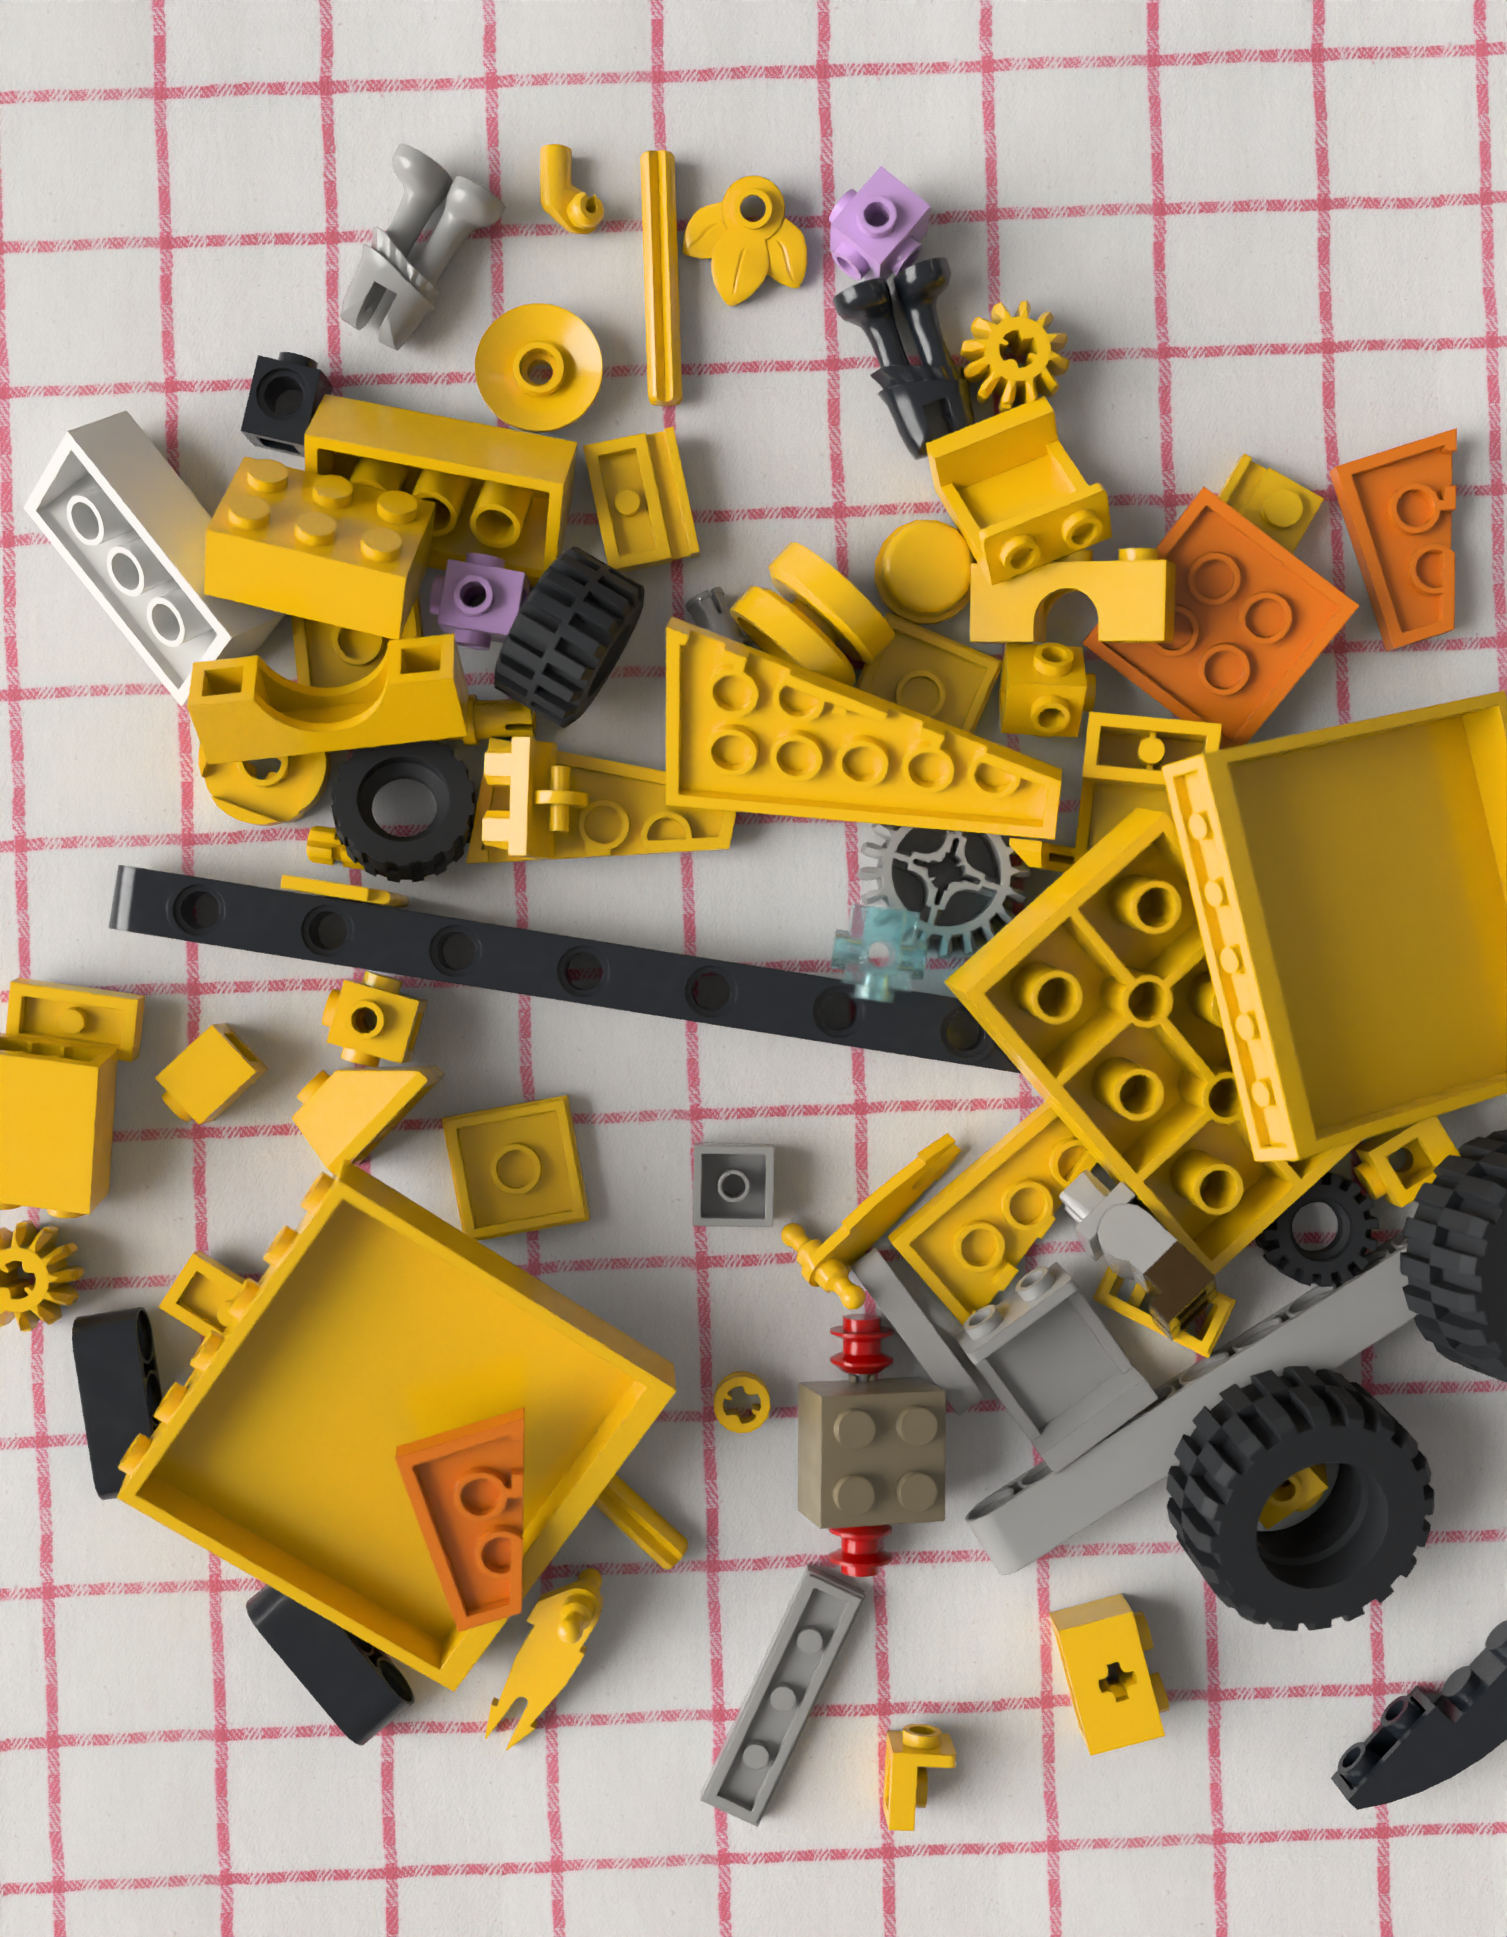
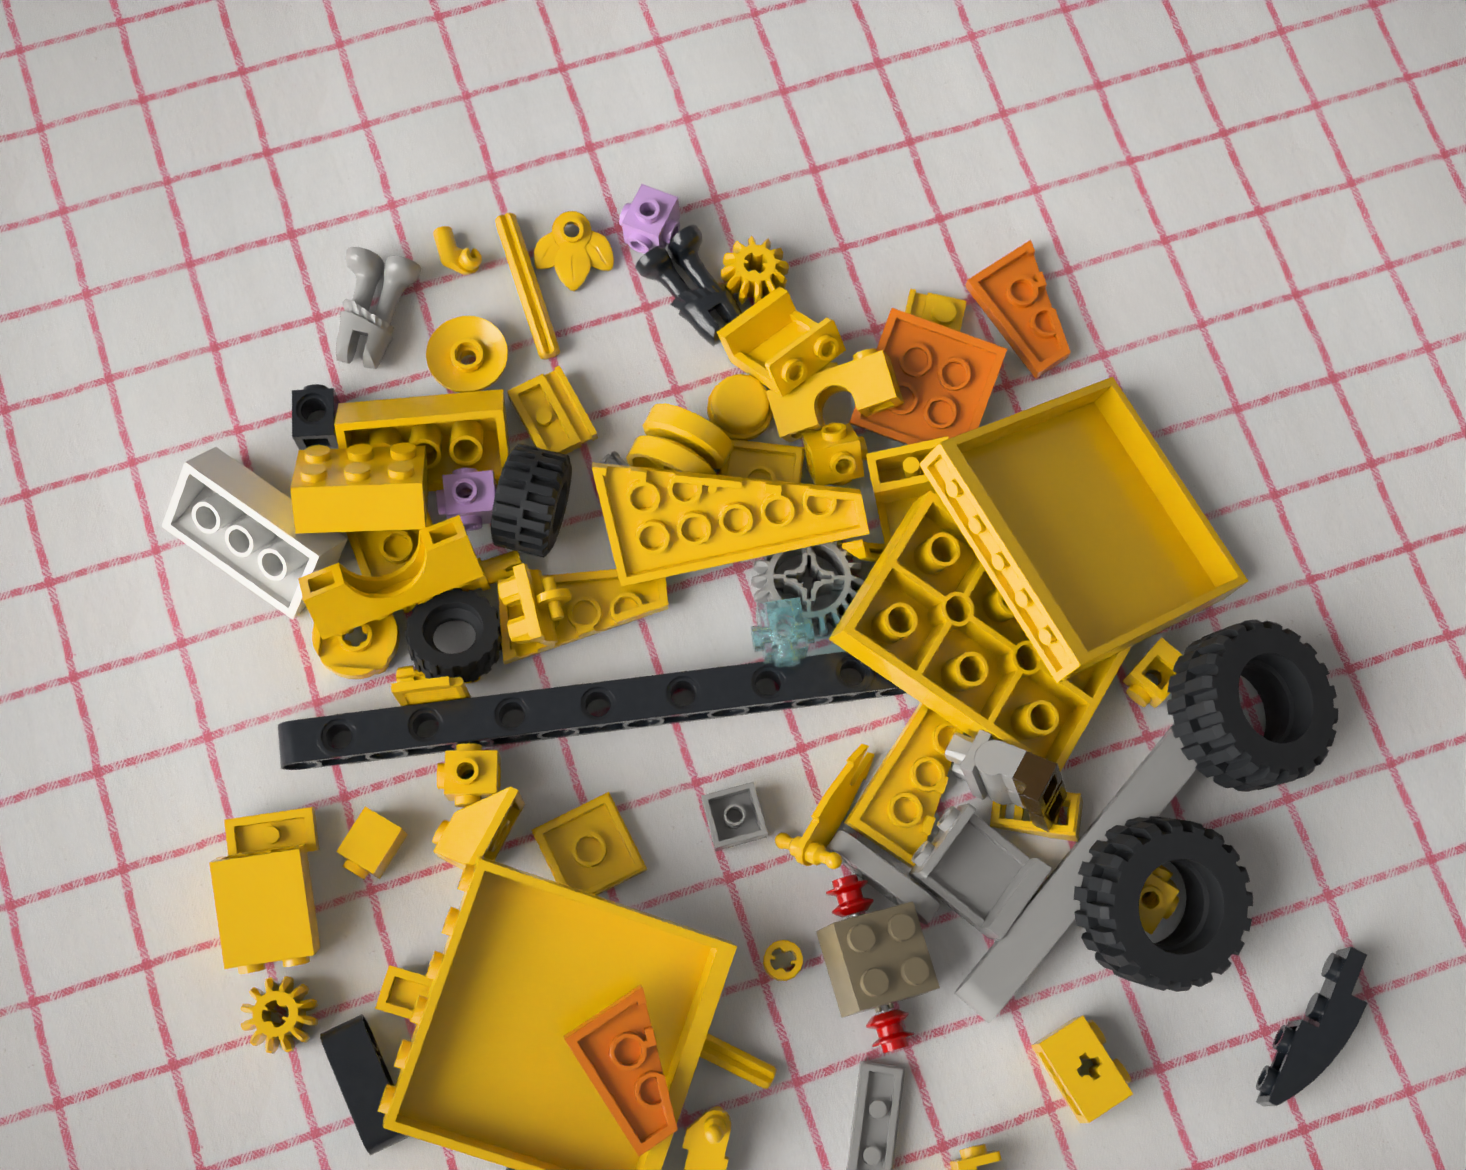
camera: 20 degrees left, 15 degrees down
black tyre [1255,1171,1379,1287] -> none

